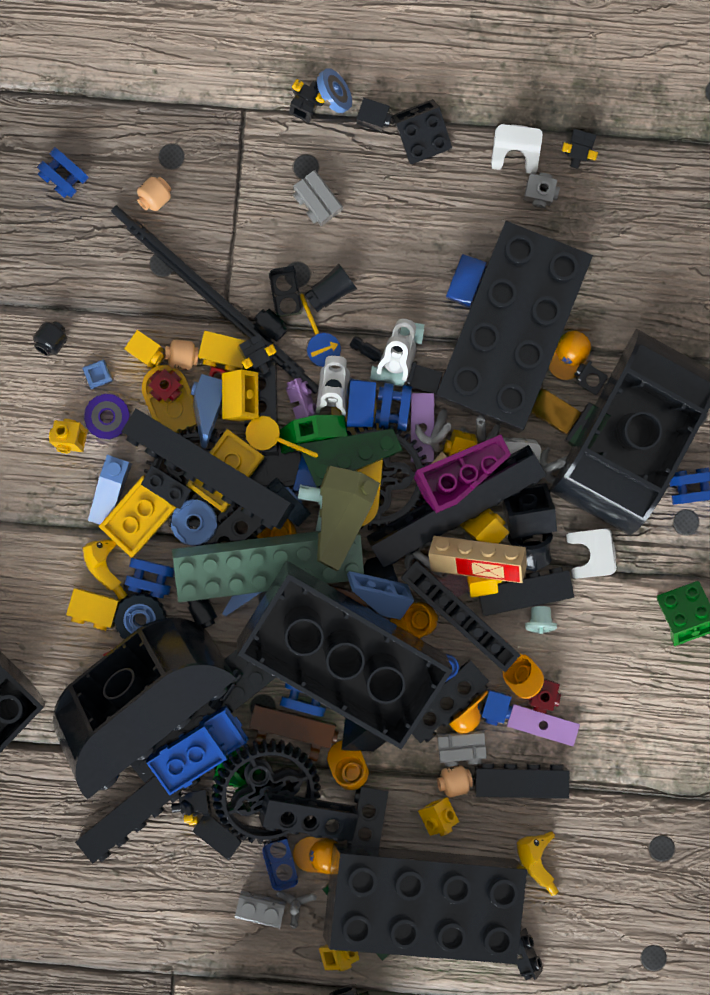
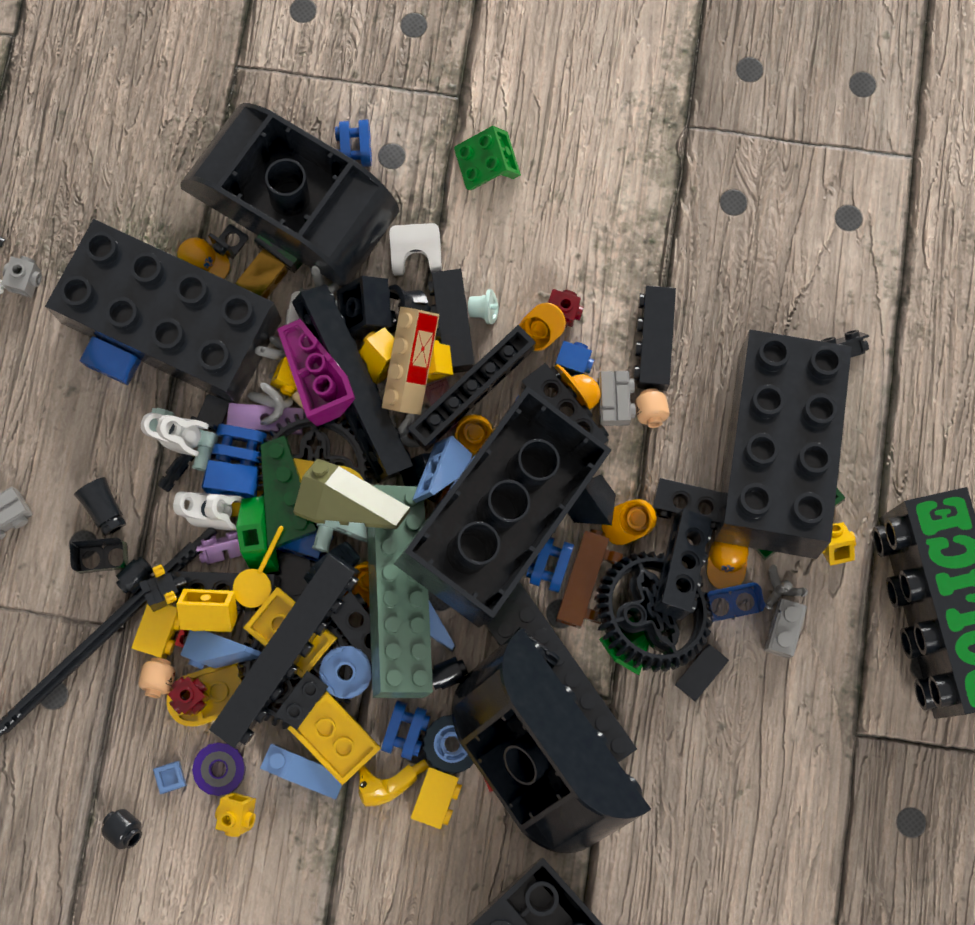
camera: 85 degrees left, 10 degrees down
black brick [75,766,217,864] -> none
yellow brick [124,330,165,369] -> none
blue piece [146,706,249,796] -> none
black piece [171,790,212,825] -> none
blue piece [300,293,341,367] -> none
yellow brick [418,797,459,836] -> none
lavender tile [506,704,580,746] -> none
yellow animal [517,831,559,896] -> none

